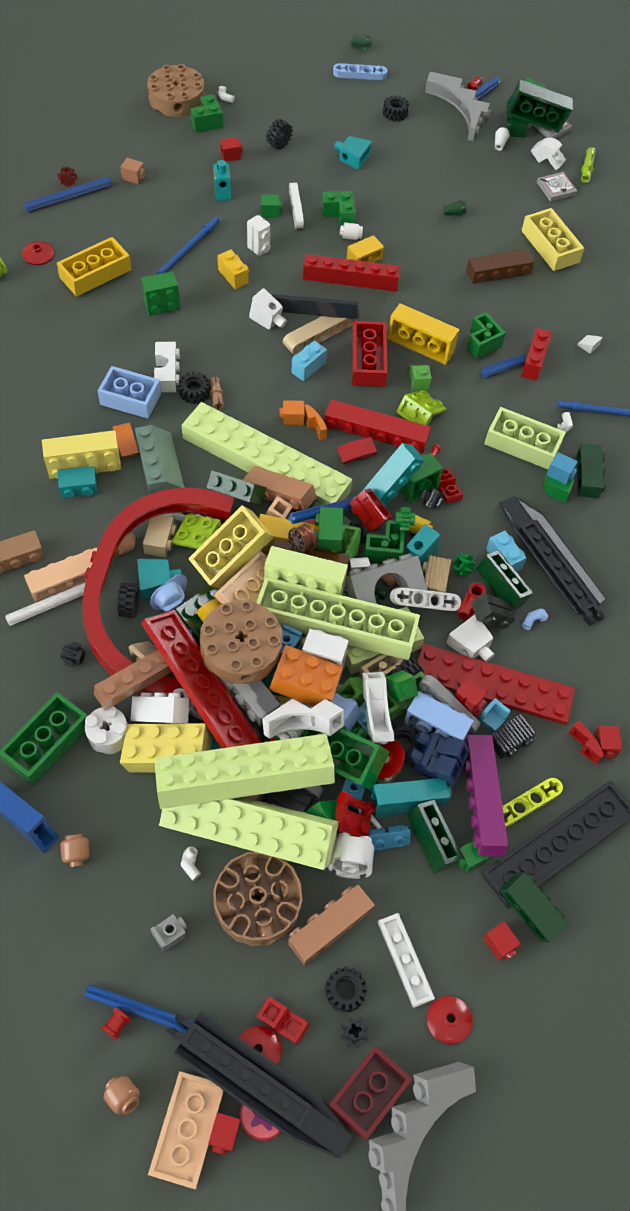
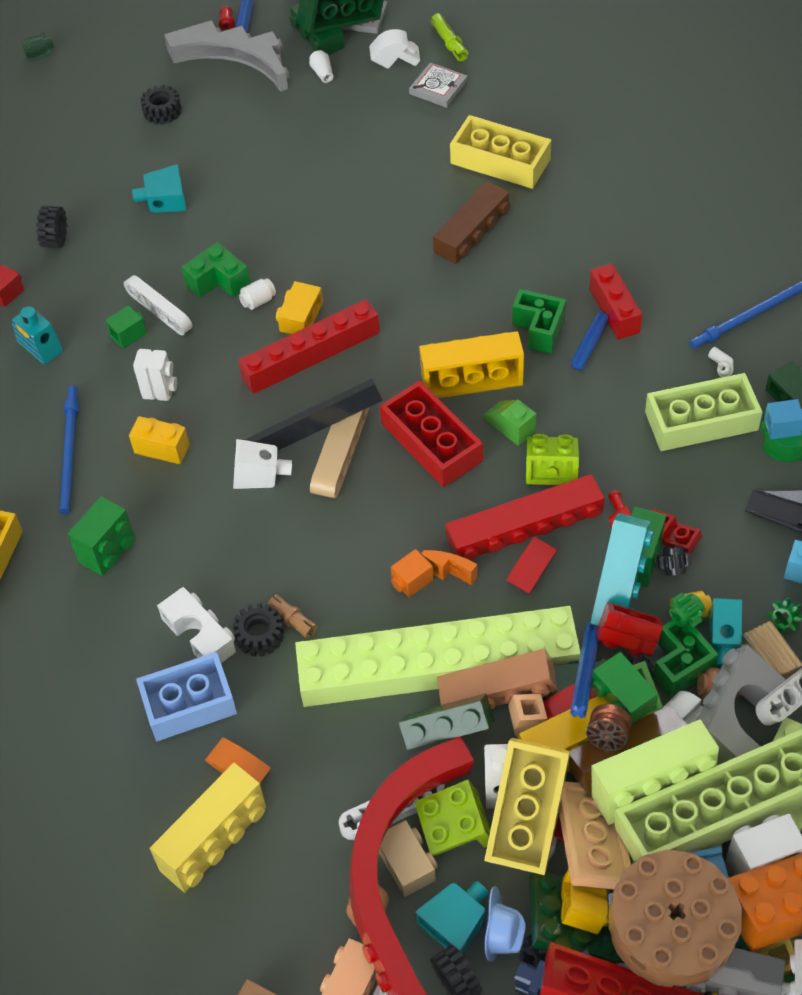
camera: 30 degrees left, 5 degrees down
teal brick [57,466,98,498] -> none
sand green slope [135,425,185,495] -> none
medium azure brick [291,341,327,381] -> none
light blue beam [333,64,387,80] -> none
dark green cone [444,200,466,216] -> none
white slope [577,335,602,354] -> none

